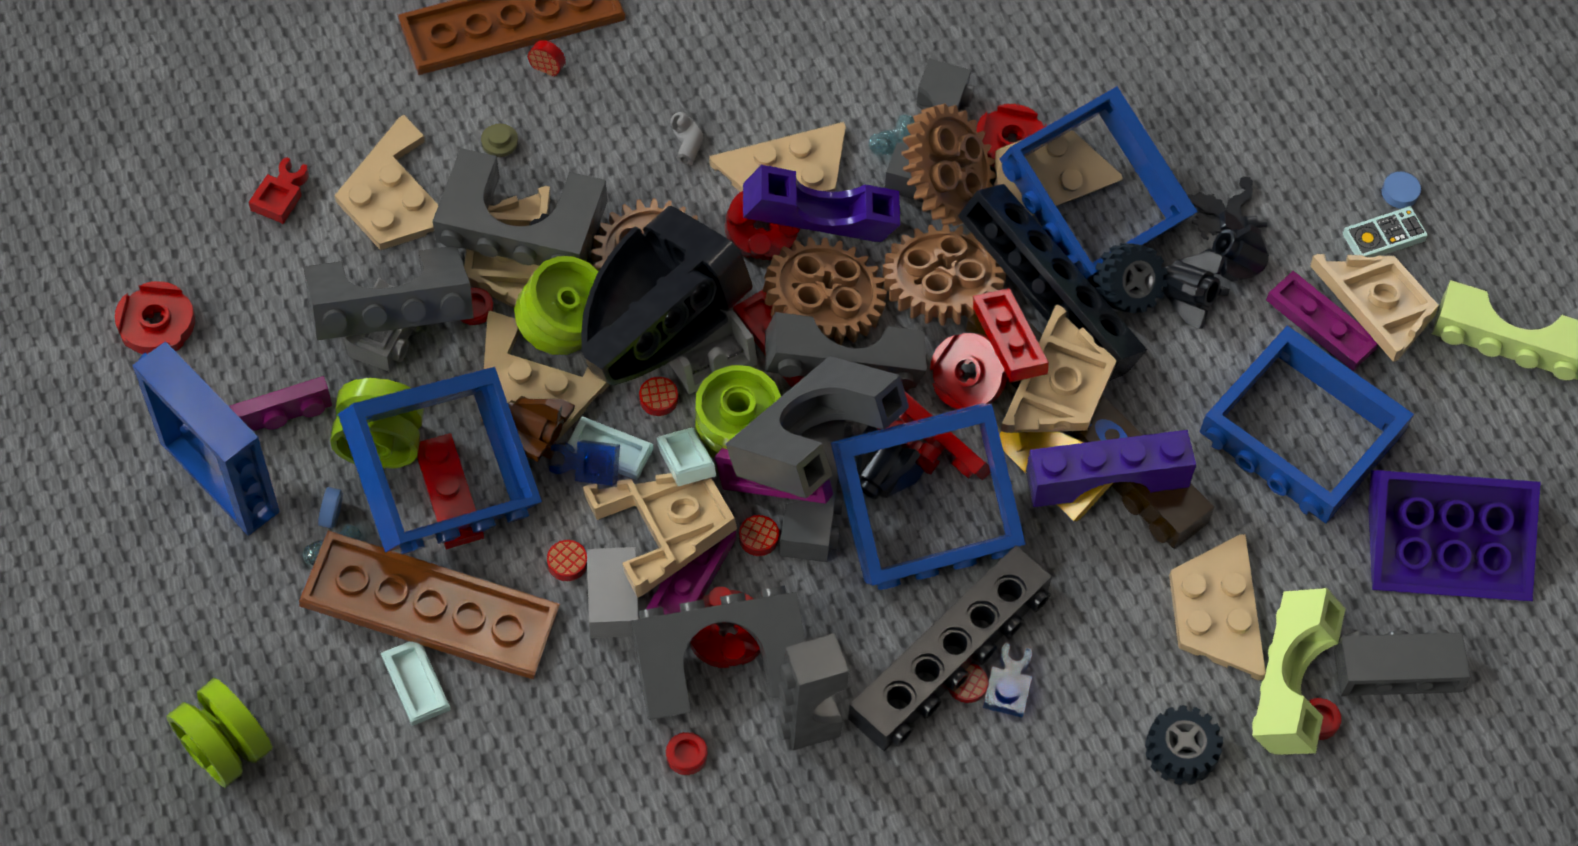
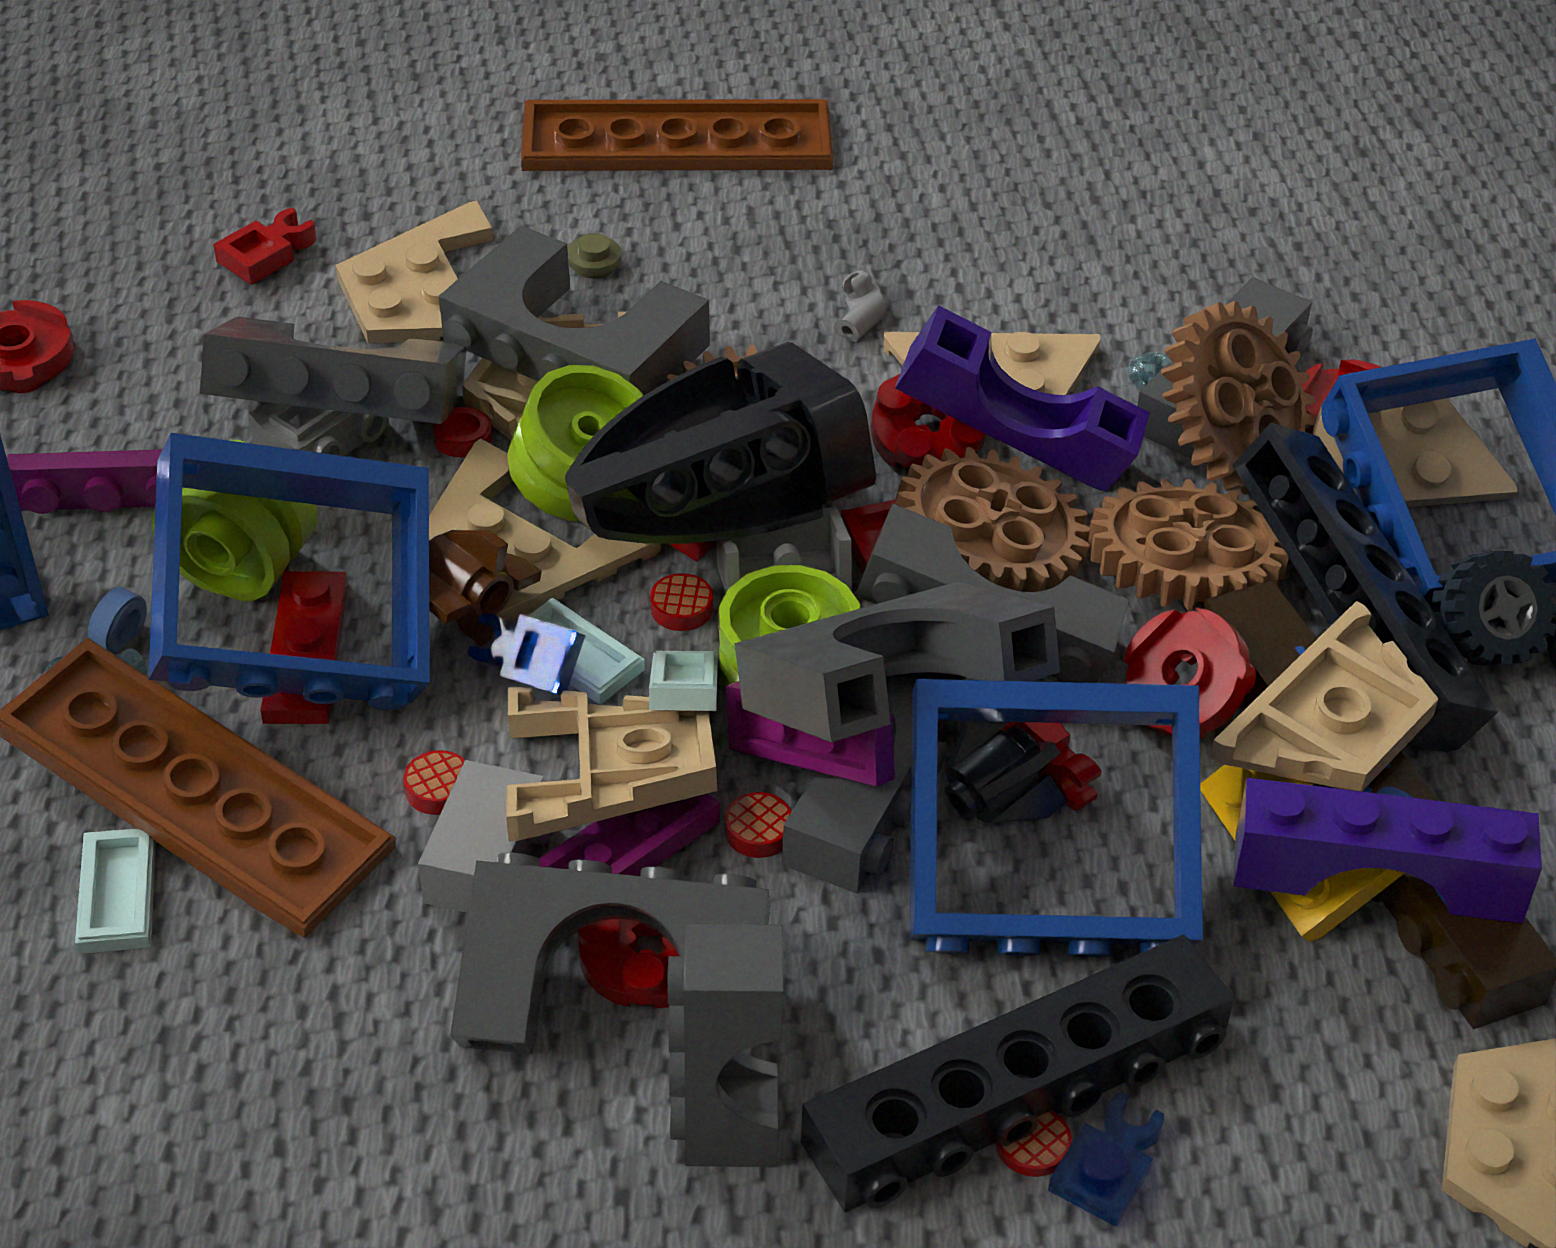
camera: 20 degrees right, 15 degrees down
red tile [528,40,566,77] -> none
red tile [666,732,708,775] -> none
red plate [899,392,991,480] -> none
red plate [973,288,1049,382] -> none

